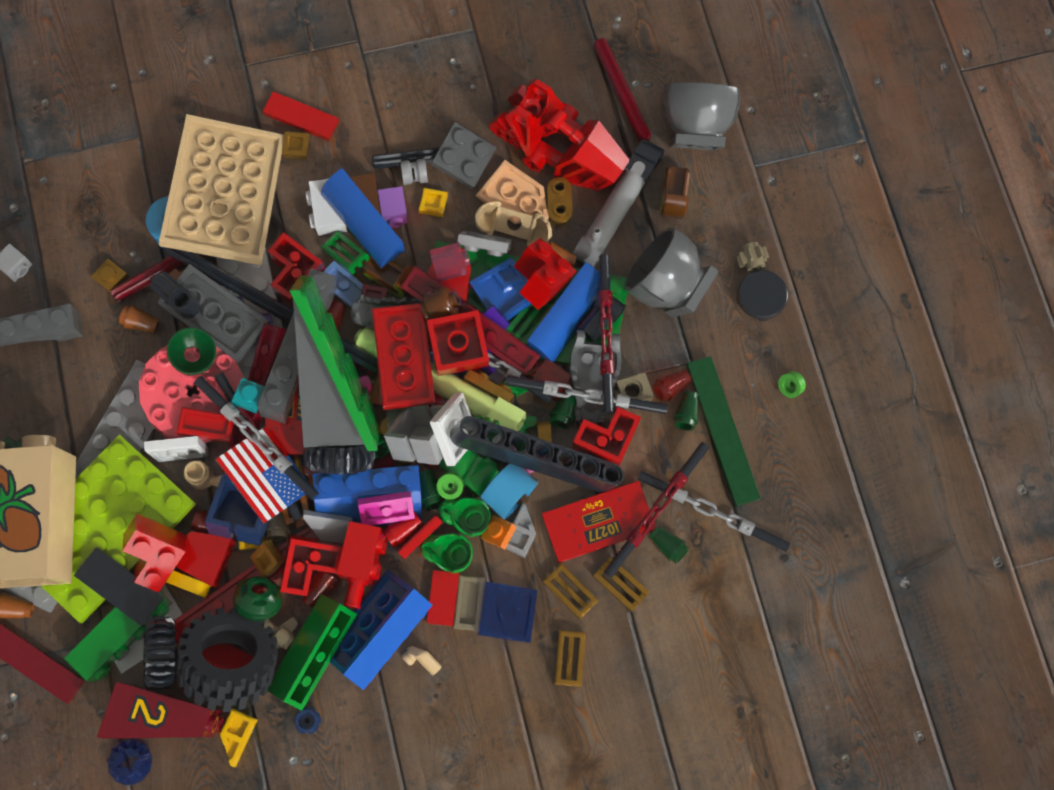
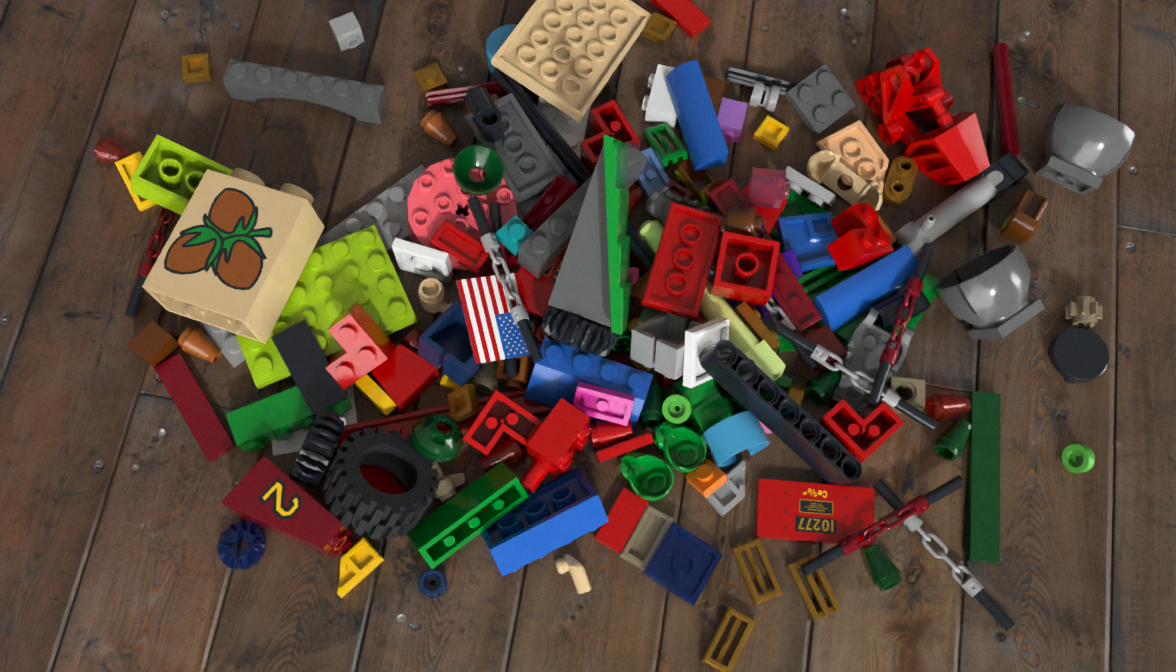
camera: 25 degrees right, 5 degrees down
light grey tile [303,510,352,544] -> none

